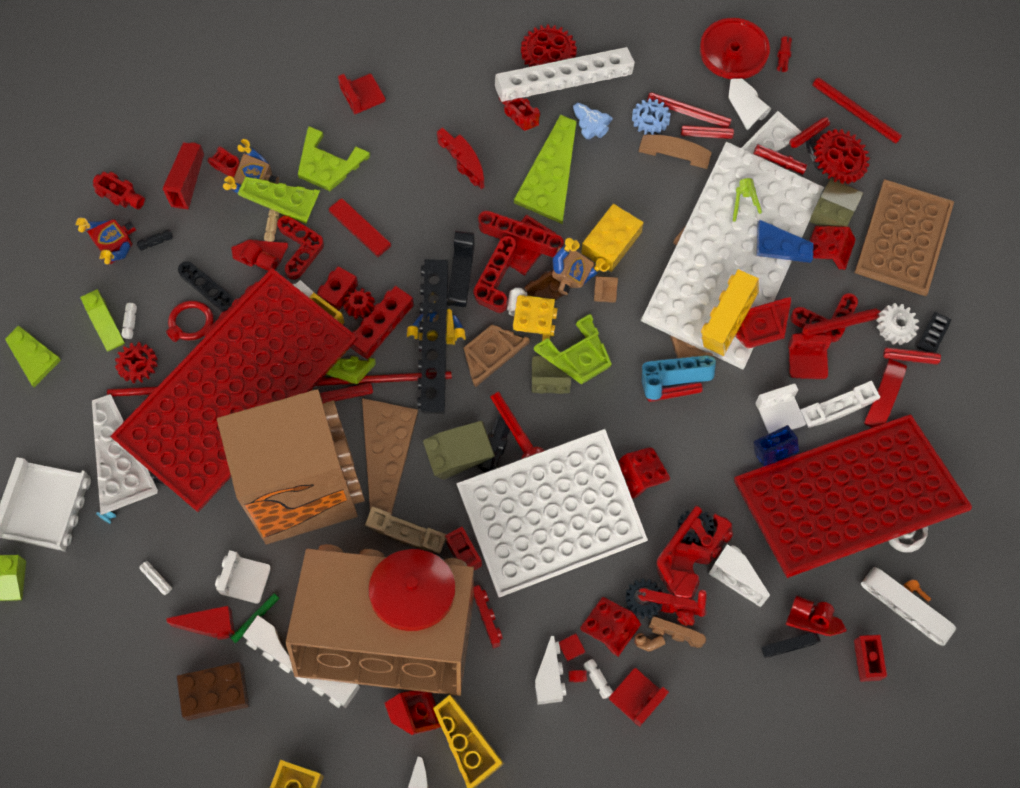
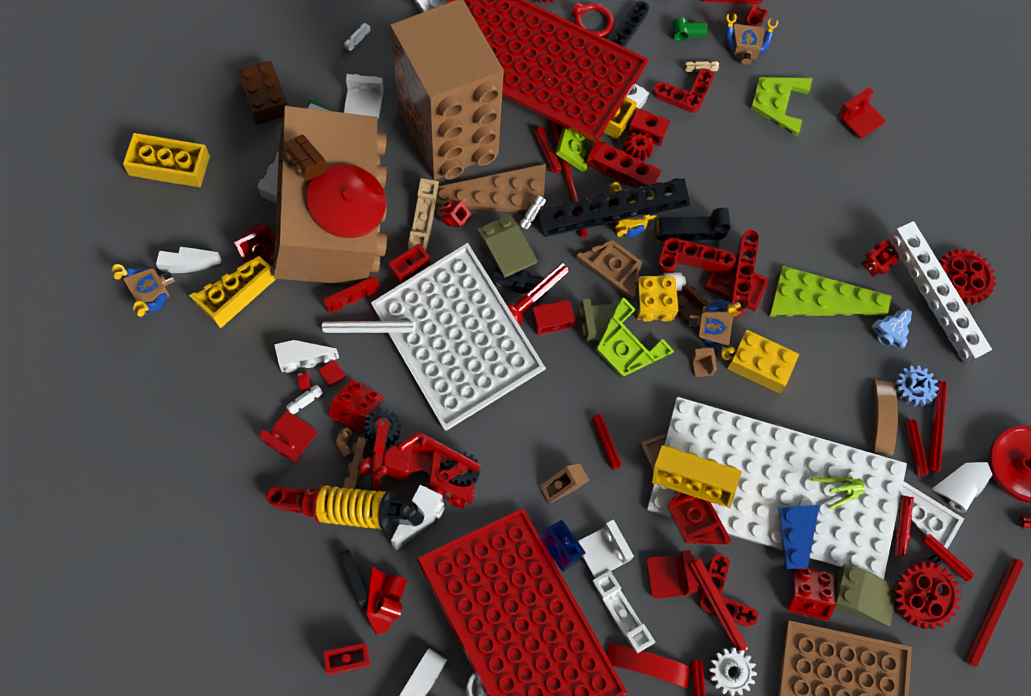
camera: 75 degrees right, 0 degrees up
red slope [166,606,235,640] -> none
red panel [231,239,288,271] -> none
lime wing [238,177,320,224] -> none
red tile [328,198,391,257] -> none
red slope [437,127,484,189] -> none
red bracket [618,447,670,499] -> none
dark azure beam [642,356,716,400] -> none
none -> piece [266,484,424,531]
none -> reddish brown brick [282,134,326,181]
none -> white axle [322,321,416,333]
none -> red brick [438,200,472,227]
none -> white axle [520,195,546,229]
none -> red brick [532,300,575,335]
none -> medium nougat slope [540,463,590,503]
none -> green piece [673,18,708,41]

